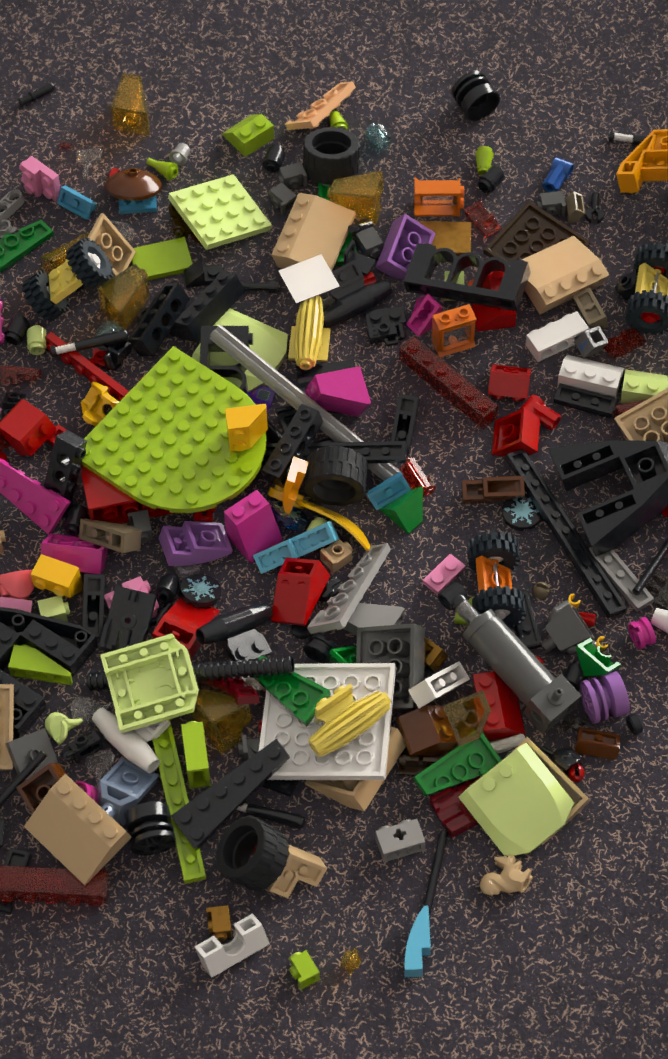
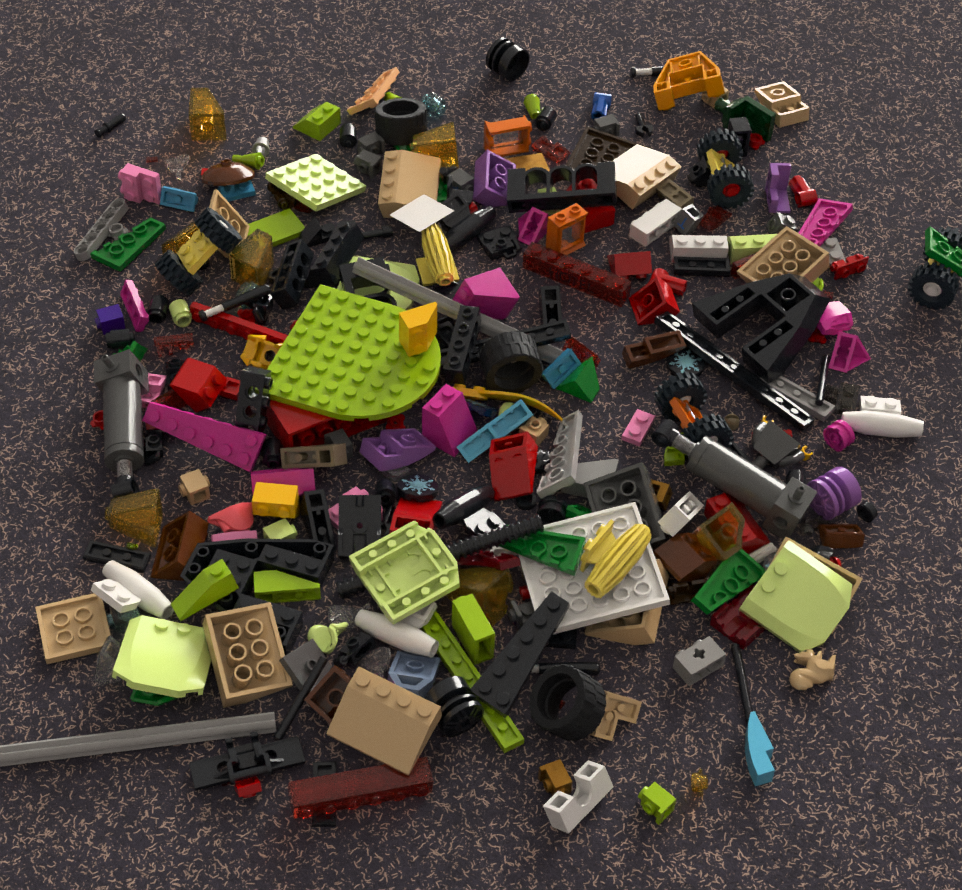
camera: 20 degrees left, 10 degrees down
light orange slope [283,456,309,514] -> none
dark tan piece [565,191,585,223] -> none
green slope [576,638,621,676] -> none

